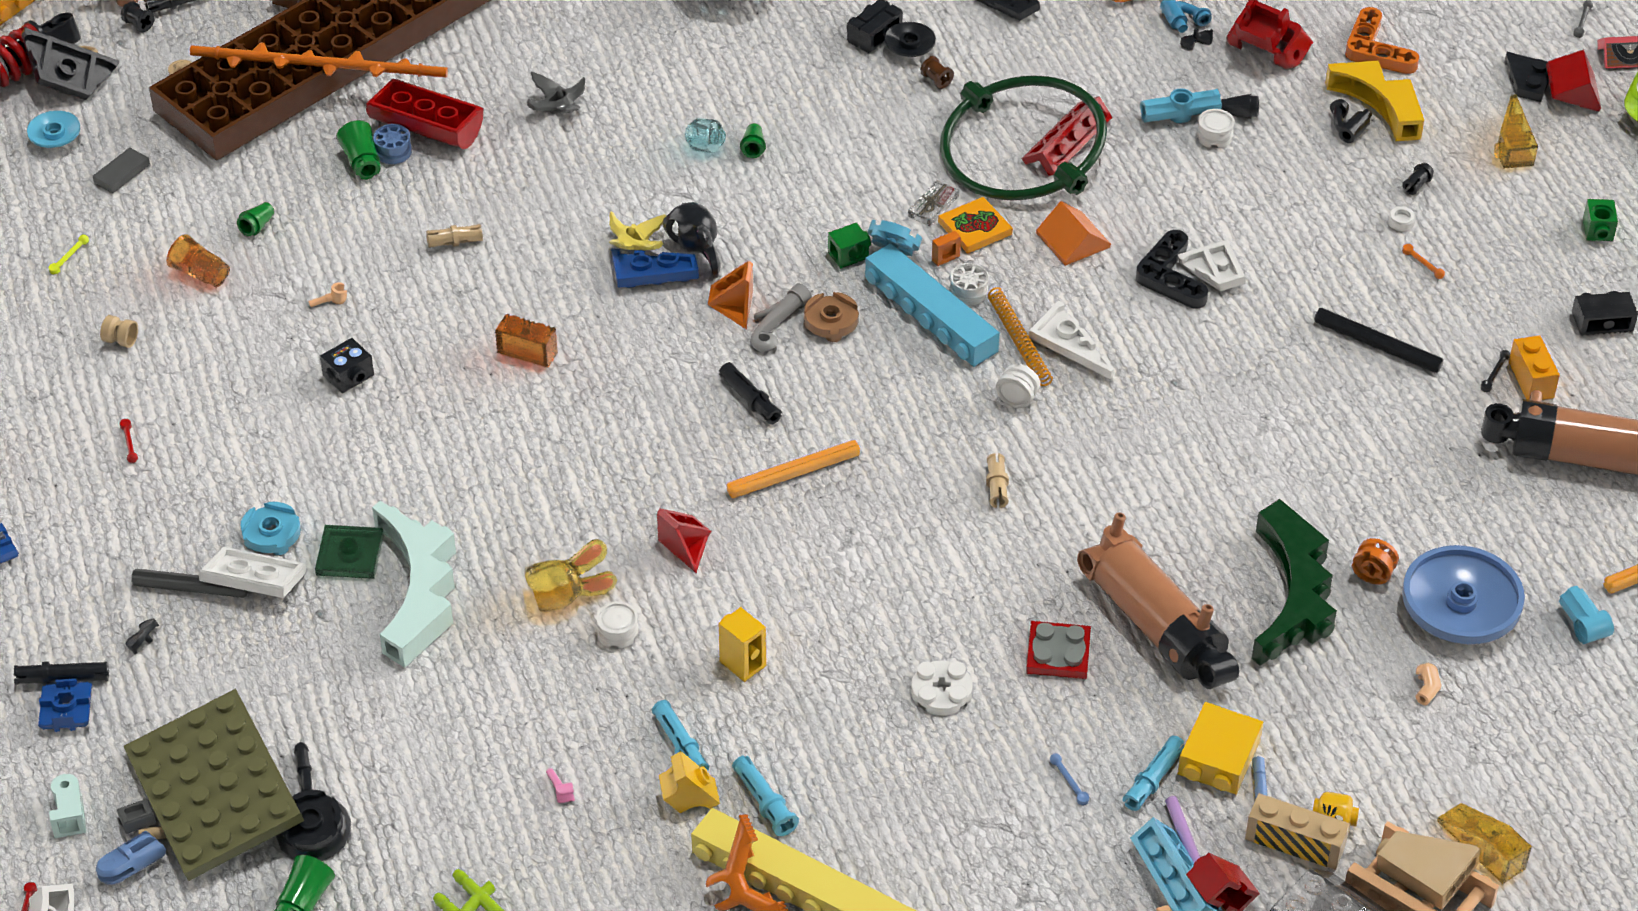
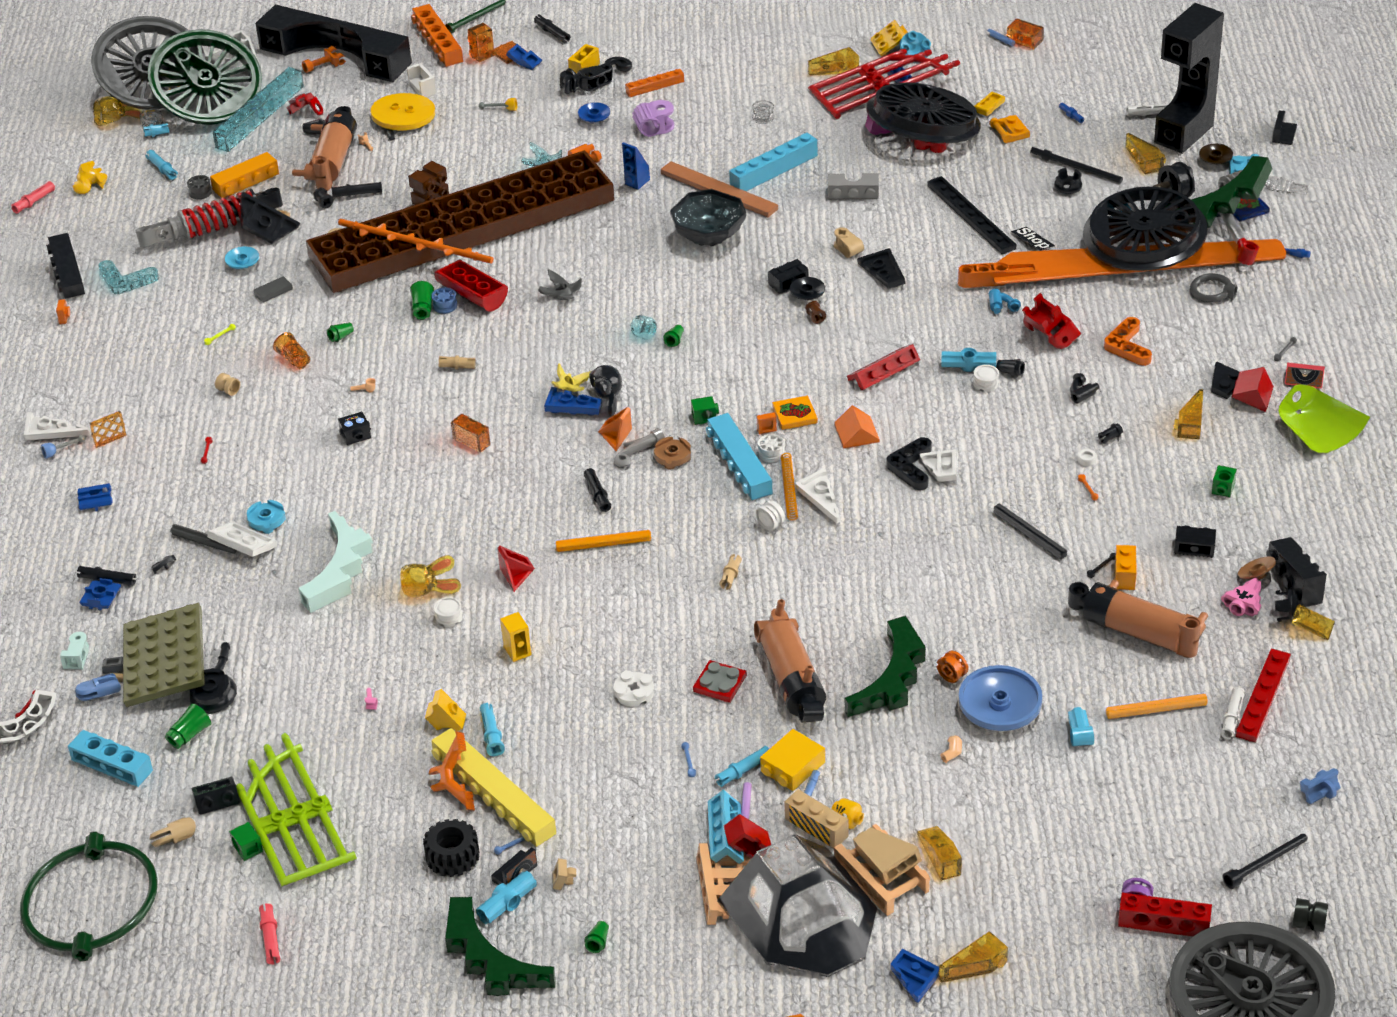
camera: 20 degrees right, 5 degrees down
clear green plate [315,525,384,579] -> none
medium azure pin [652,700,709,771] -> none
medium azure plate [868,220,922,256] -> none
clear tile [908,180,959,227] -> none
dark green piece [940,75,1107,201] -> none
black piece [1180,29,1213,50] -> none
yellow arch [1325,61,1425,141] -> none

